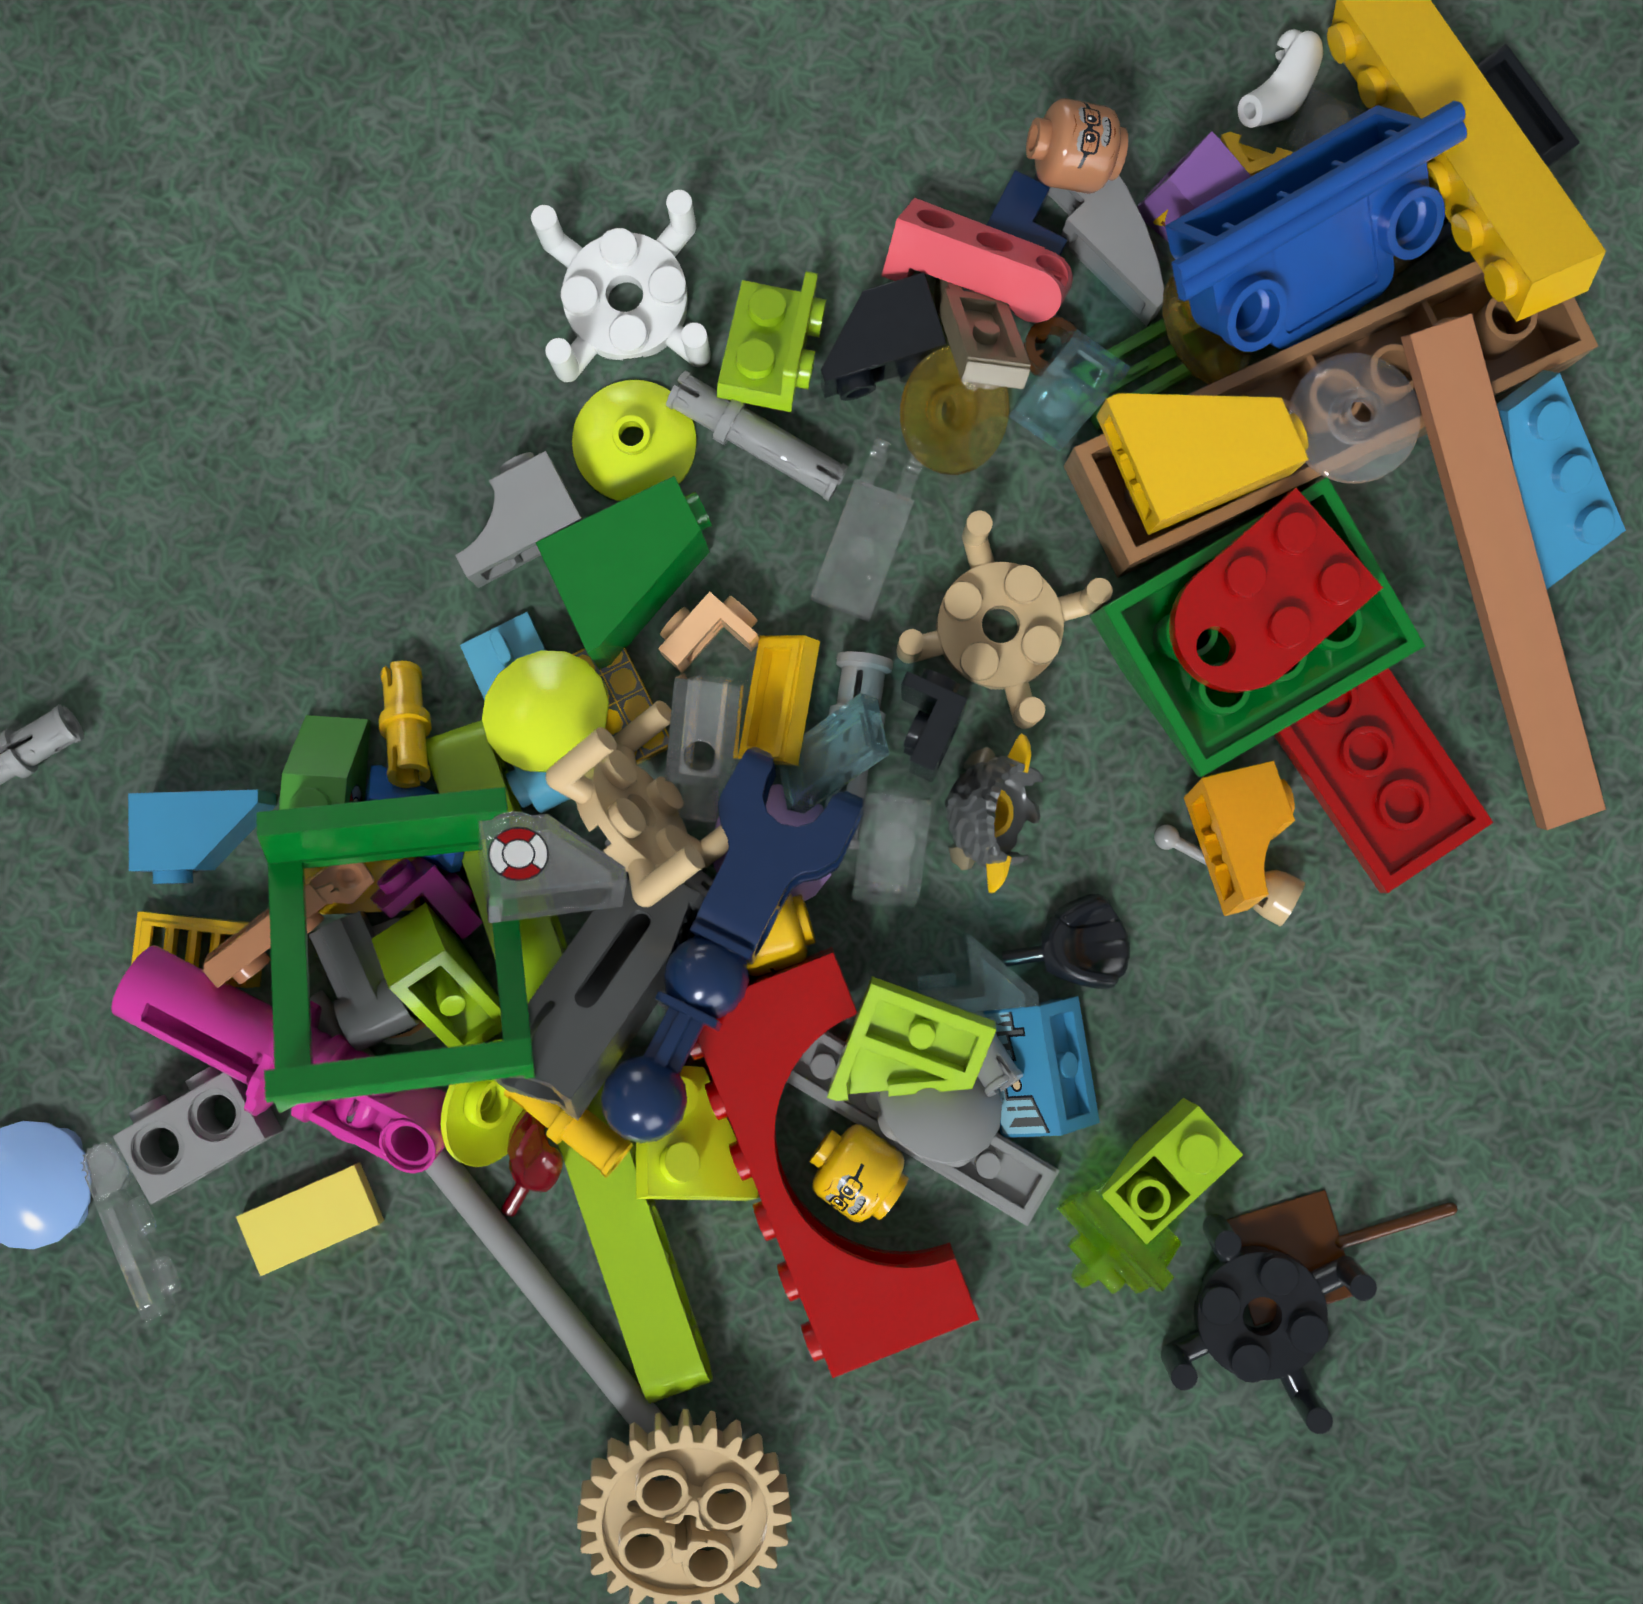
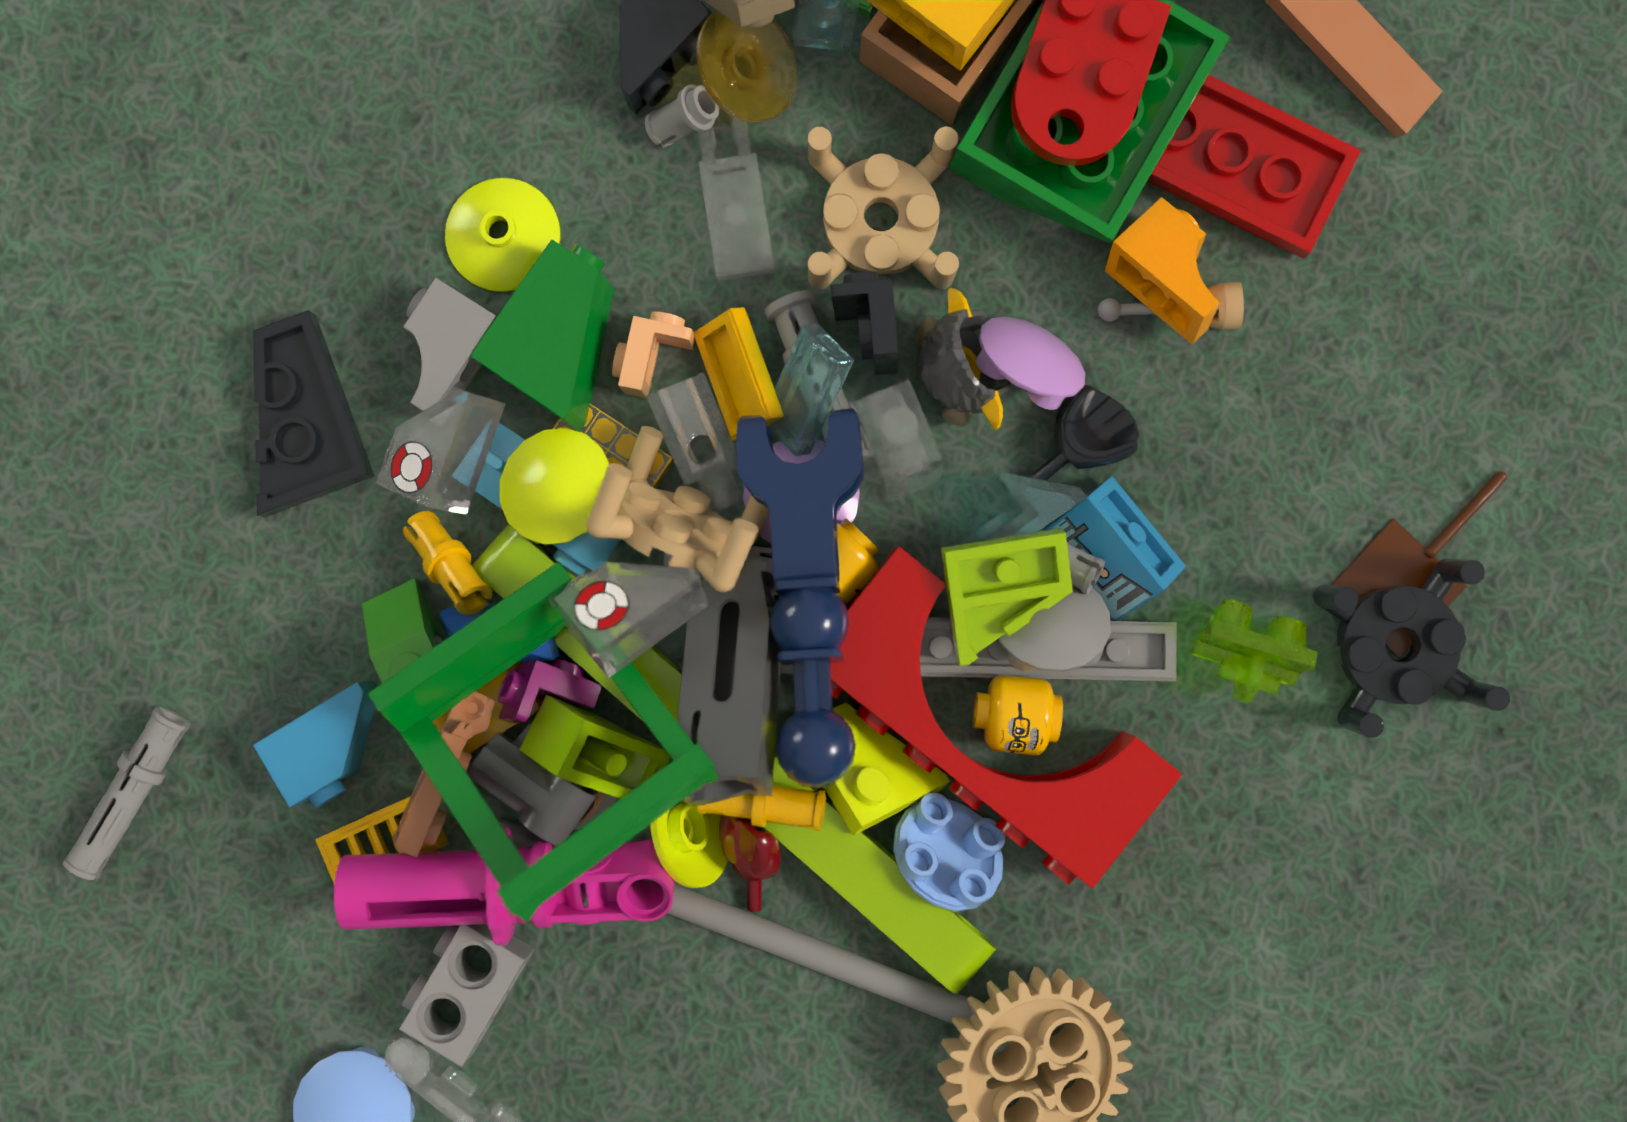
camera: 30 degrees left, 0 degrees up
light yellow tile [236,1162,384,1276] -> none
white plate [531,190,711,382] -> none
light grey pin [666,370,849,502] -> none
lime bracket [717,271,827,412] -> none
lime slope [1100,1098,1243,1245] -> none
none -> black wing [253,310,375,517]
none -> clear slope [376,389,506,514]
none -> light grey pin [645,85,719,148]
none -> light blue dish [893,793,1005,911]
none -> lavender dish [976,316,1085,410]

